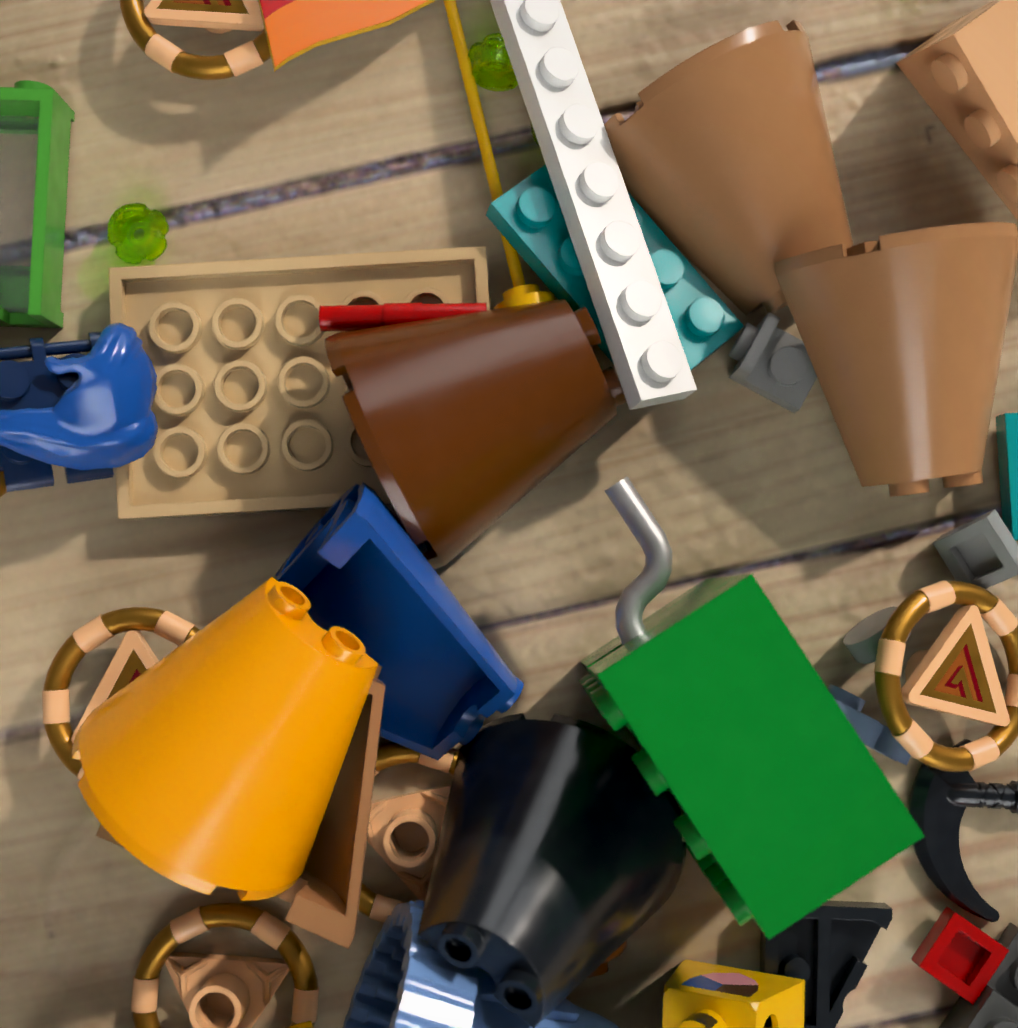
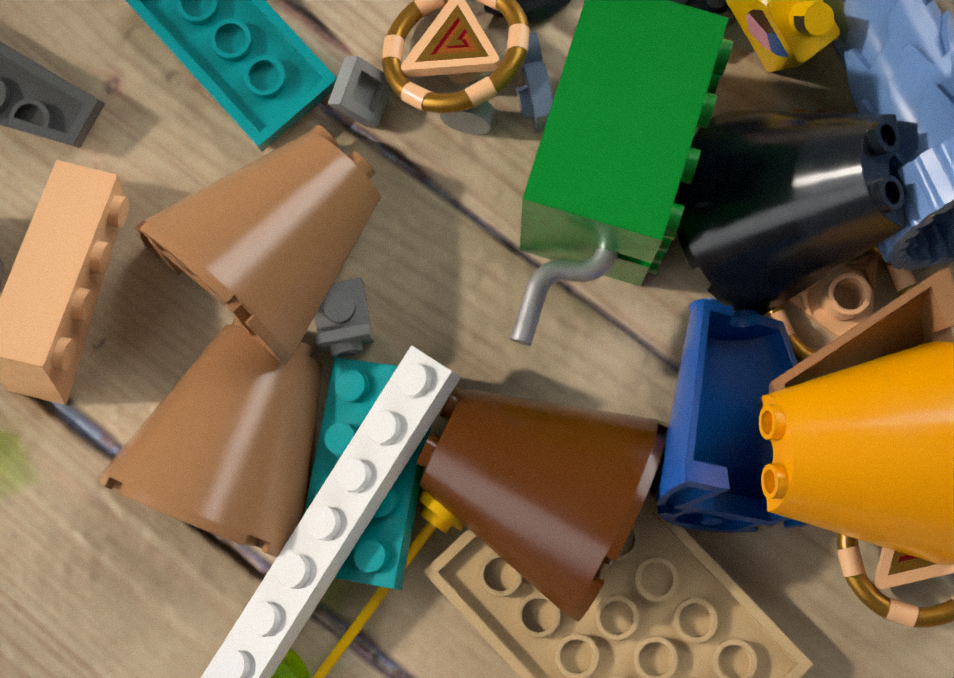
camera: 125 degrees left, 5 degrees down
red piece [319,303,487,332] -> none

